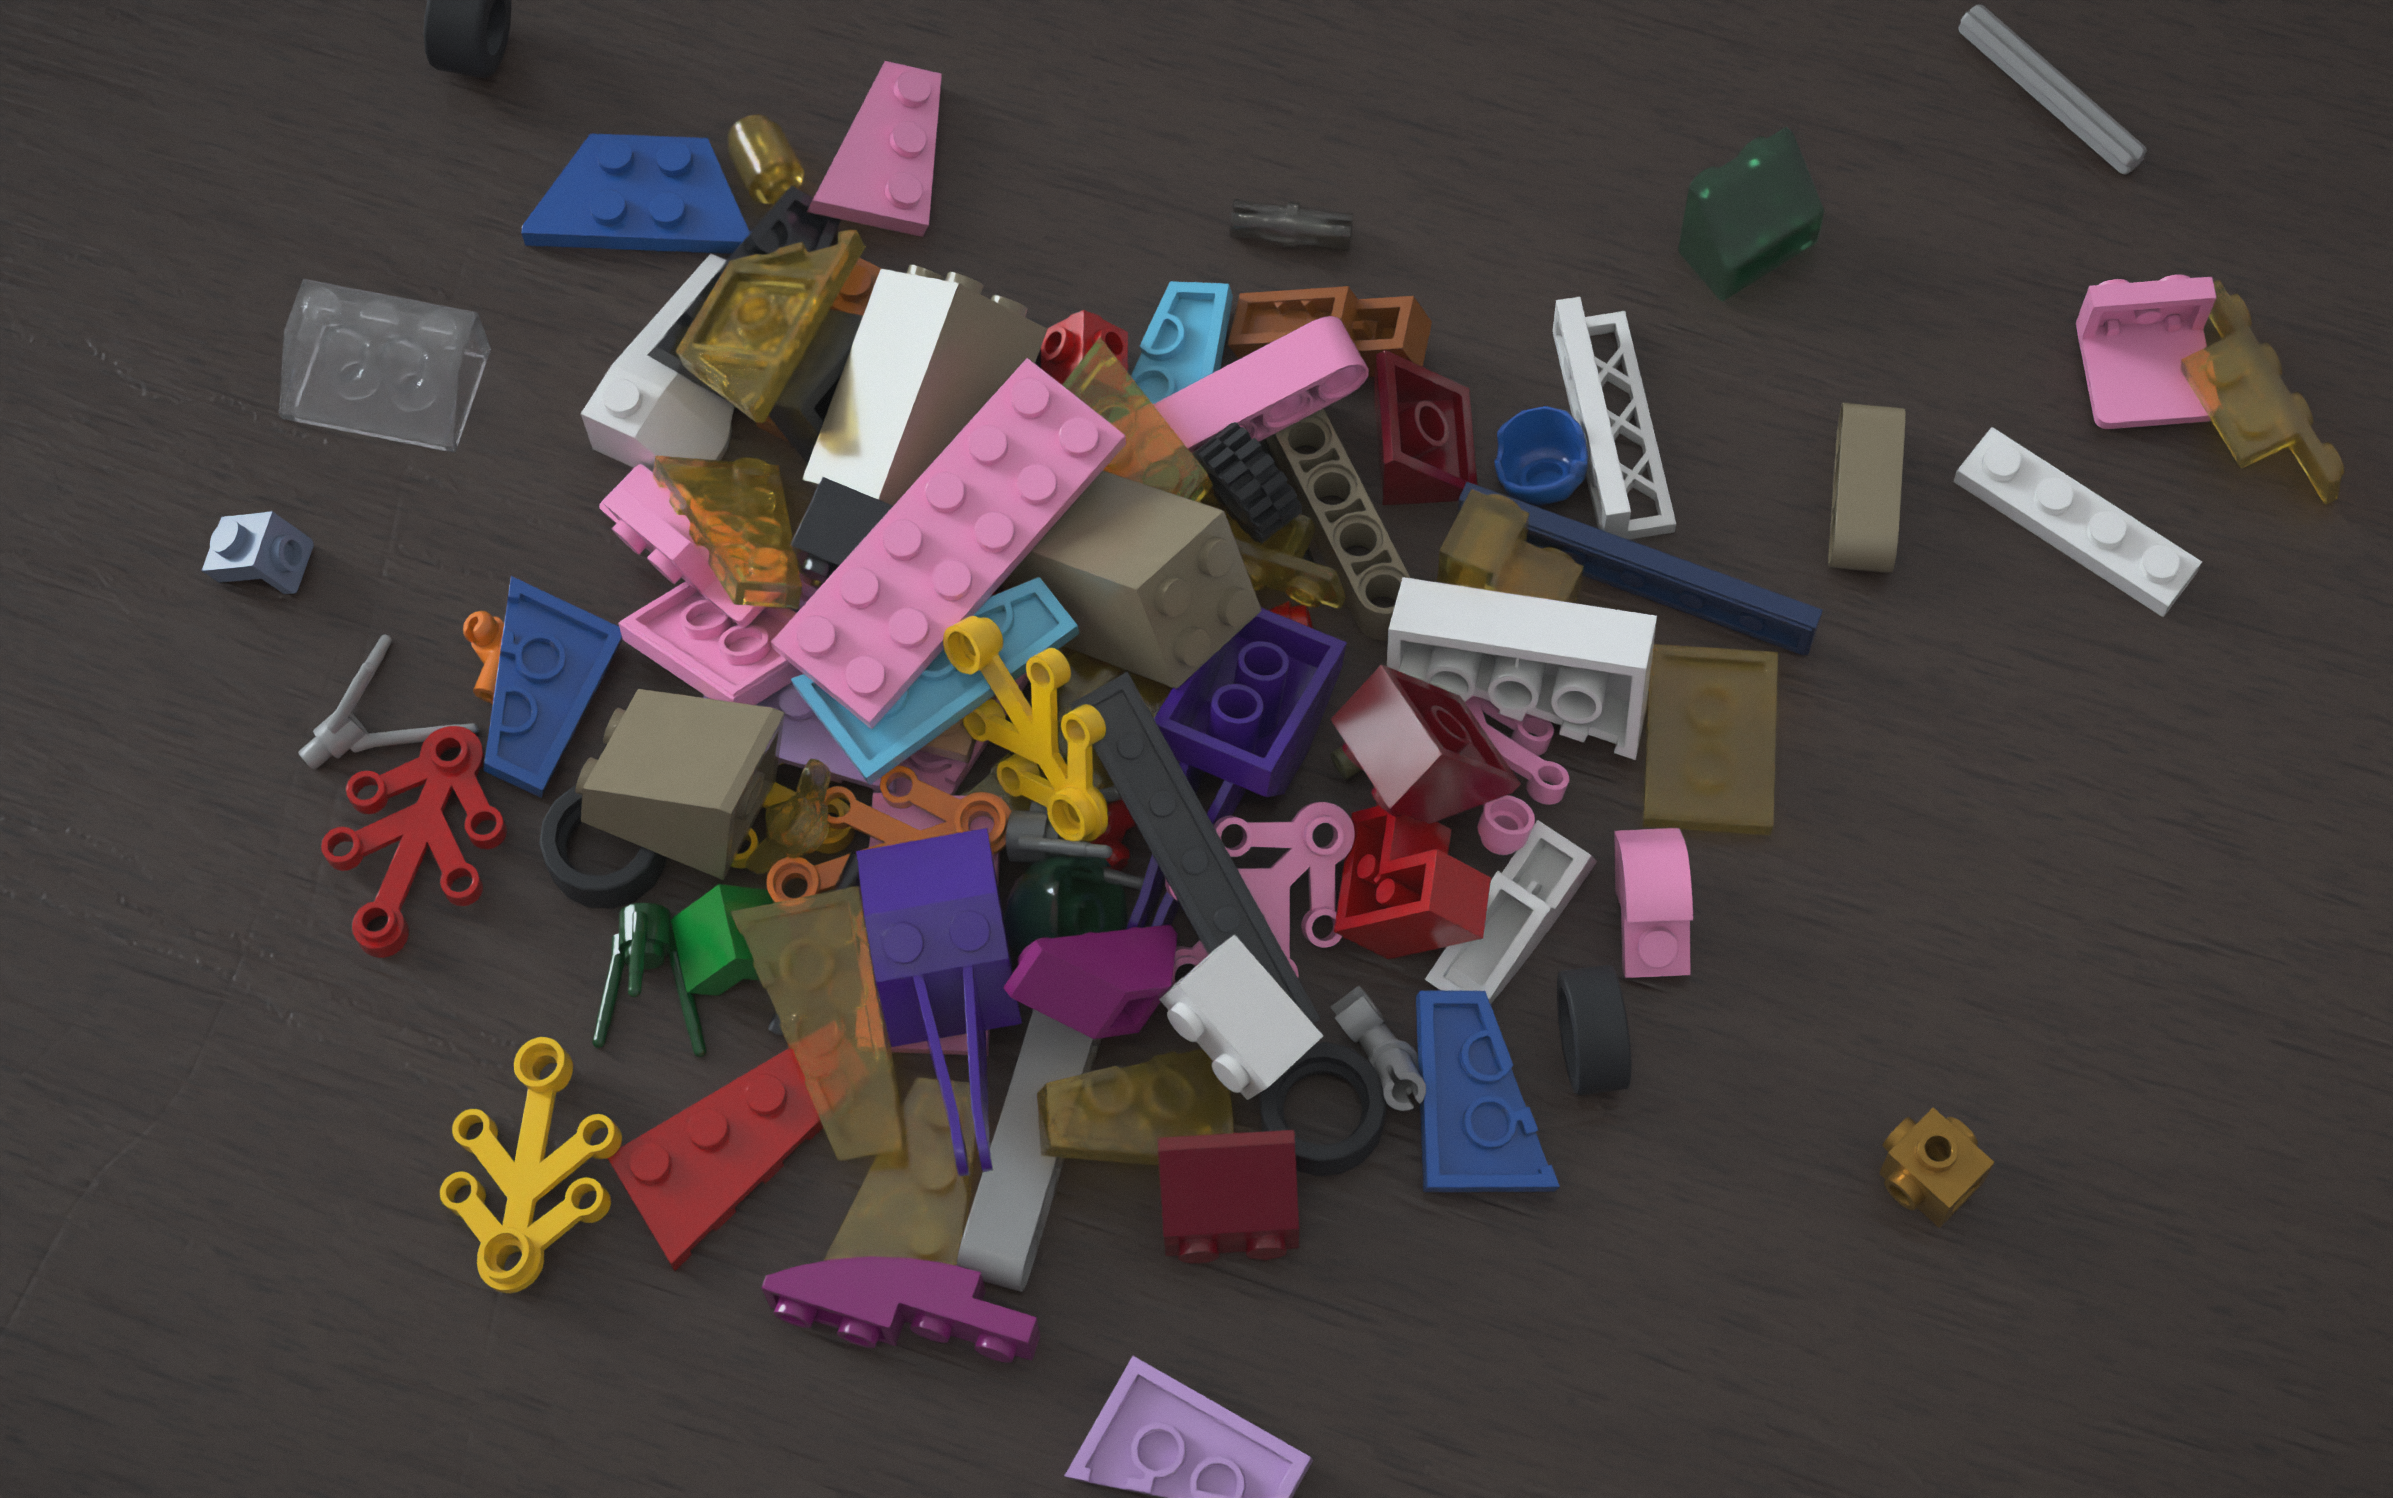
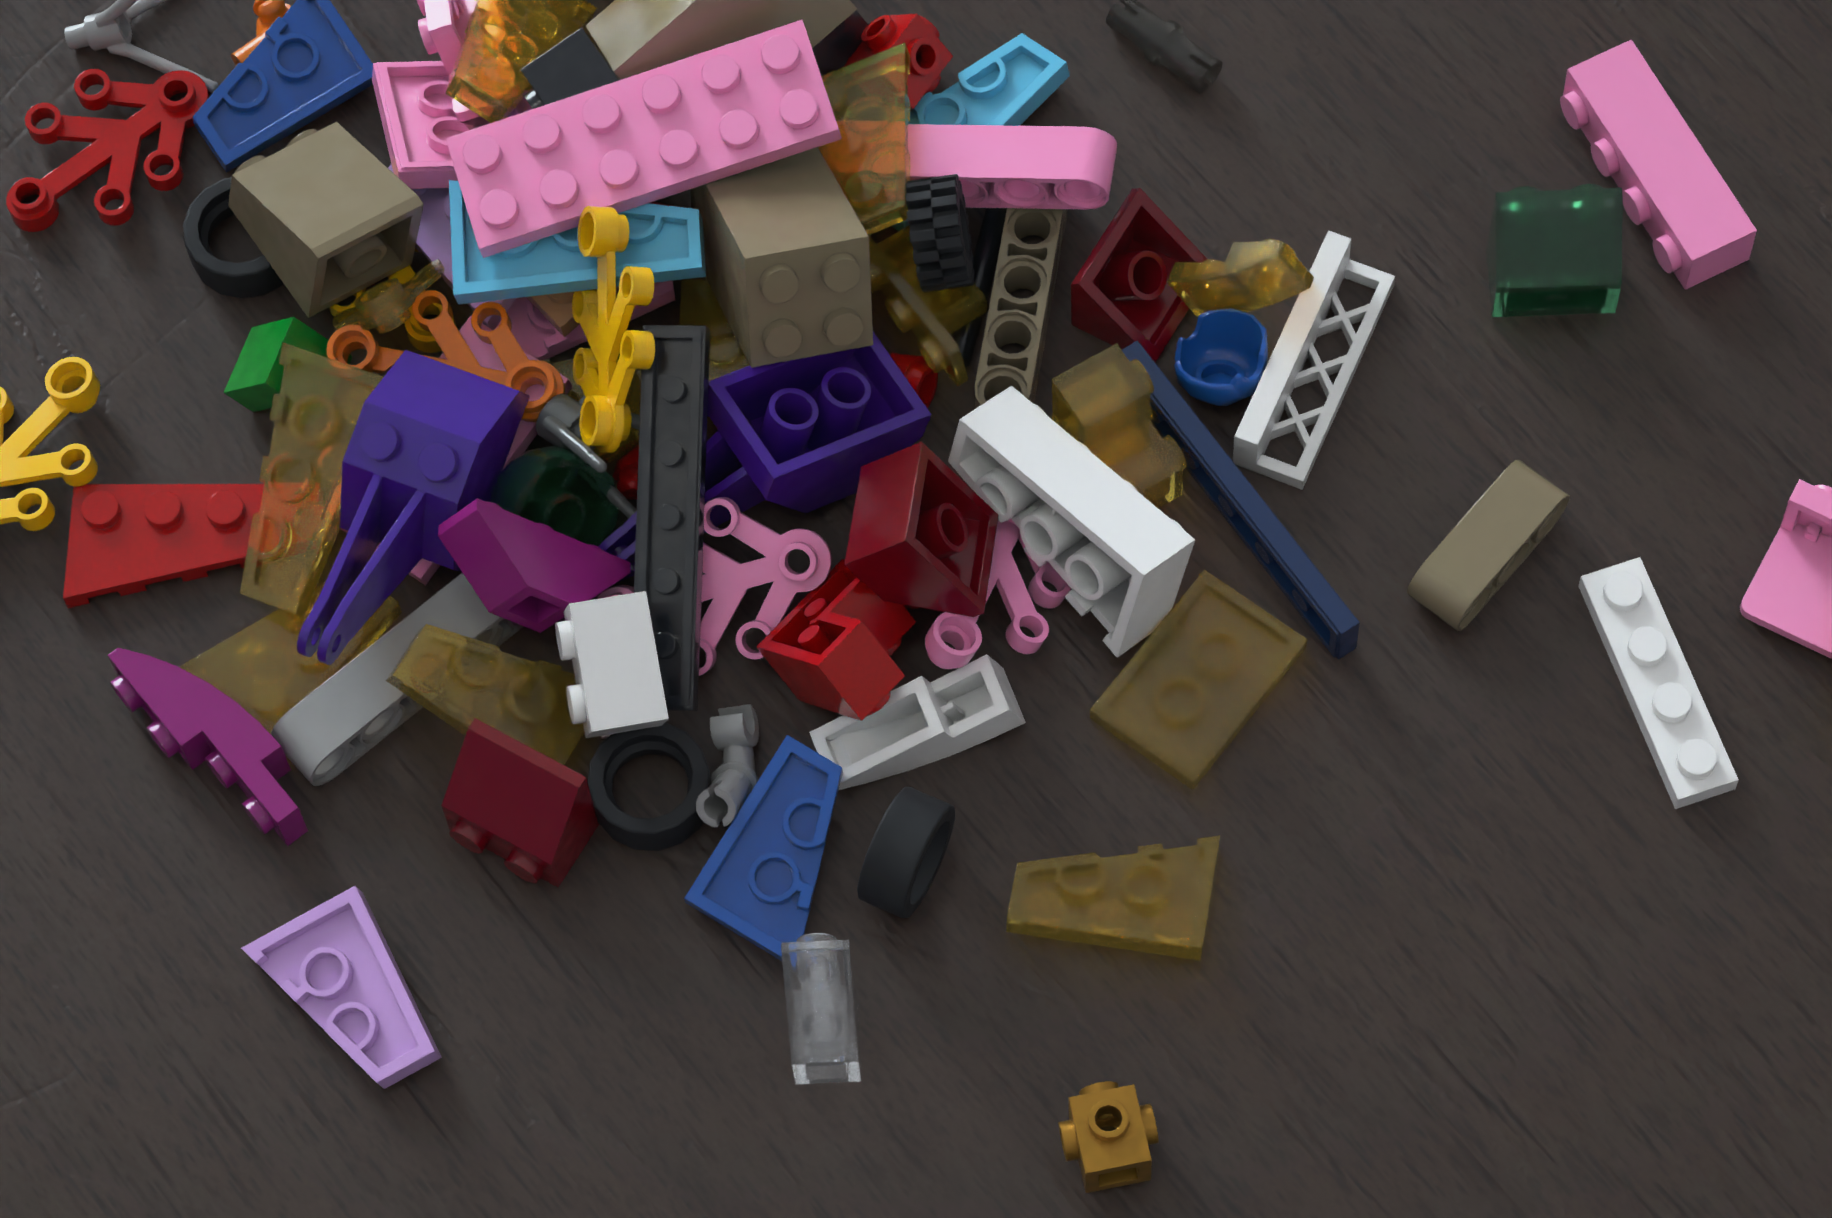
camera: 35 degrees right, 0 degrees up
dark green plant [592,903,706,1058] -> none
dark orange slope [1228,286,1432,377] -> none
bright pink brick [1614,828,1693,978] -> none
none -> clear slope [781,933,861,1085]
none -> clear yellow wing [1006,835,1220,961]
none -> clear yellow slope [1167,239,1314,317]
none -> bright pink brick [1560,39,1757,290]

